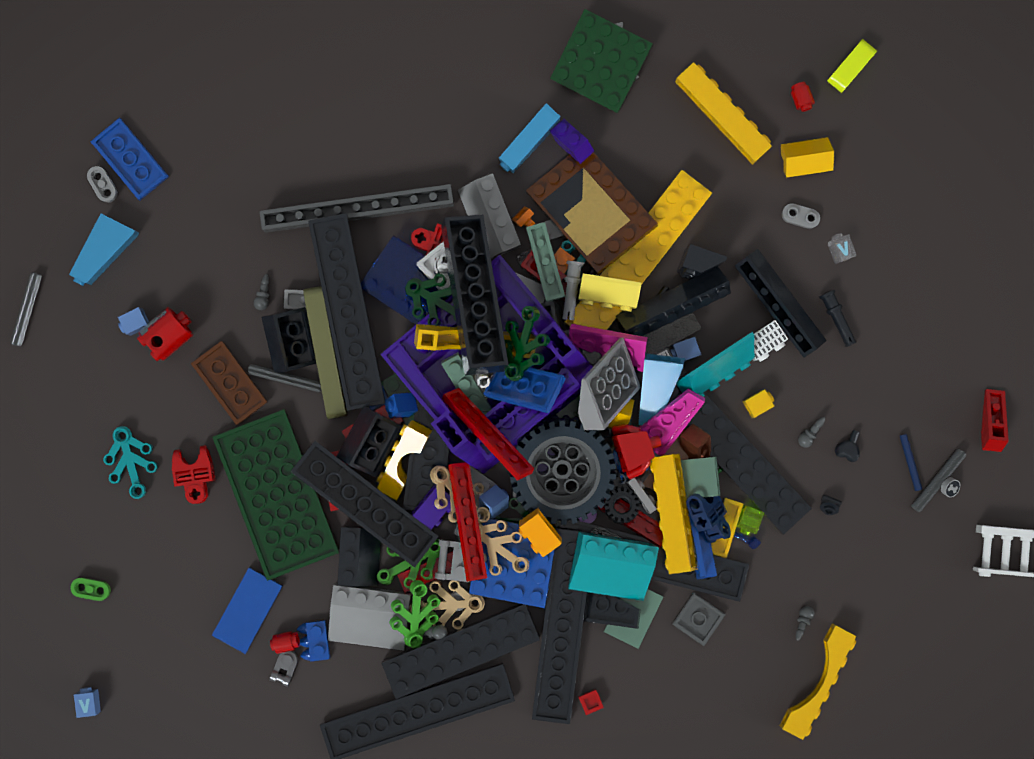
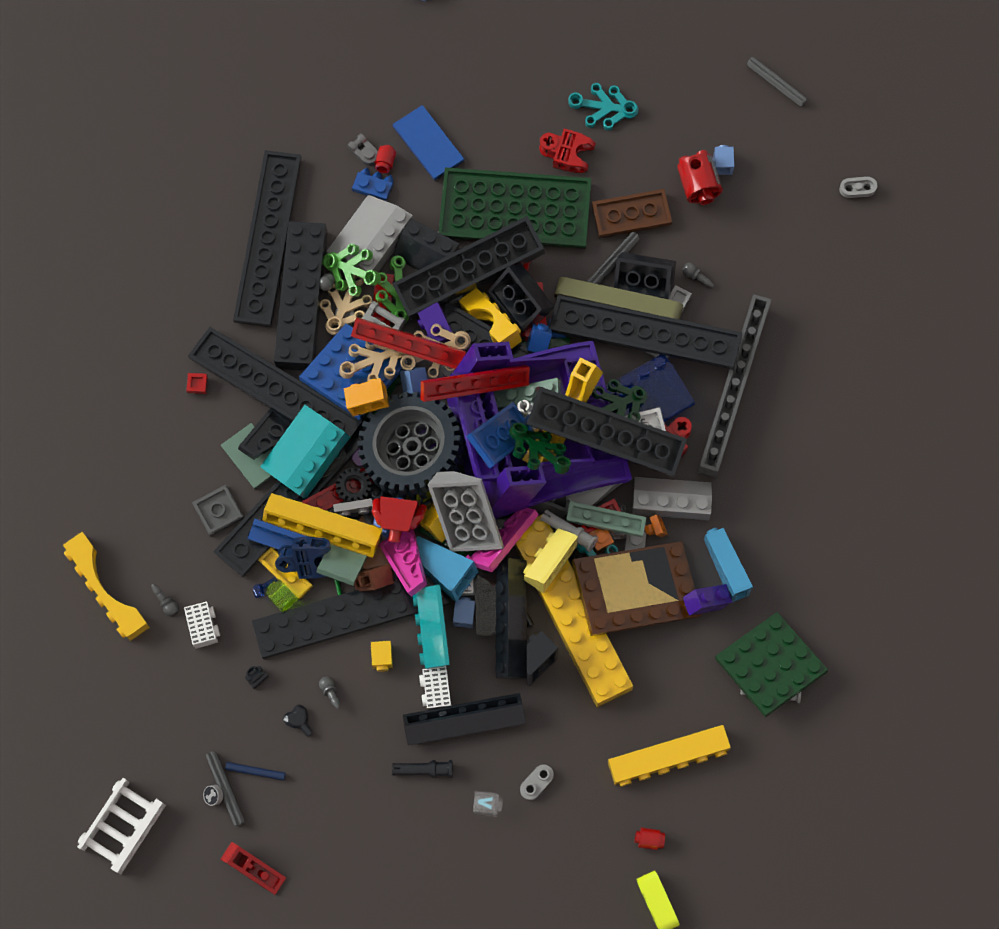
camera: 115 degrees right, 15 degrees down
dark azure slope [69,214,139,286] -> none
bright green plate [71,577,111,601] -> none
blue tile [90,118,169,201] -> none
yellow piece [781,137,834,178] -> none
none -> white brick [184,602,220,649]

